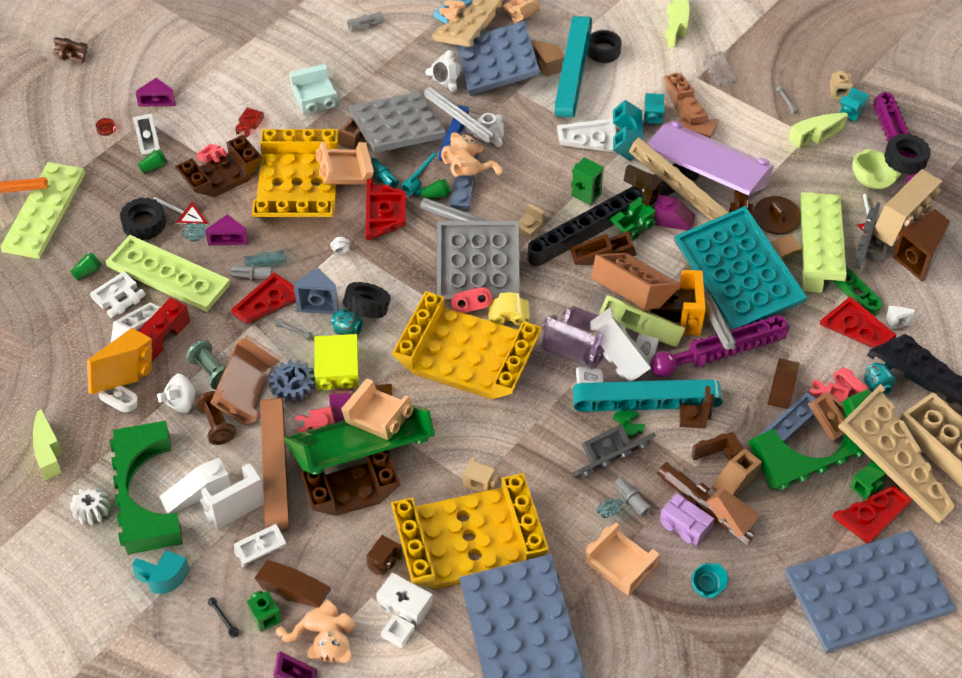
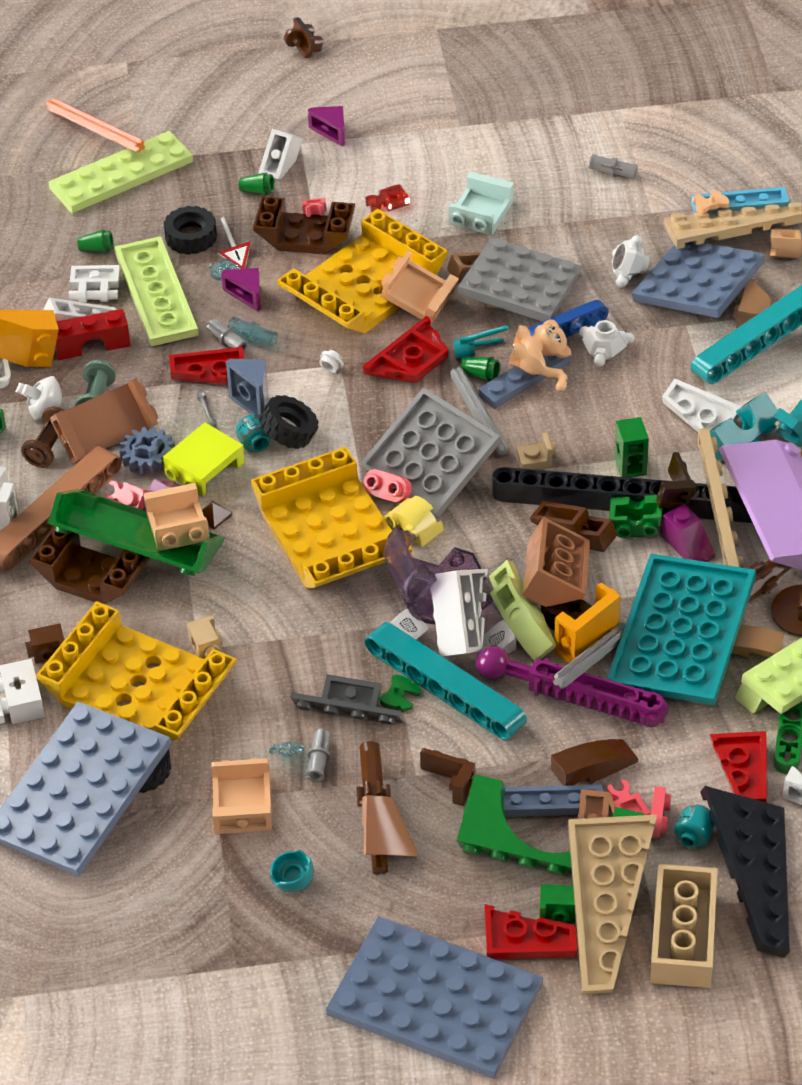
camera: 45 degrees right, 5 degrees down
clear red tile [95,118,116,136] -> none
teal pin [371,157,399,189] -> none
axle [424,87,495,143] -> none
lavender brick [660,493,715,546] -> none
reddish brown bracket [679,386,714,428] -> none
medium nougat slope [712,448,762,496] -> none

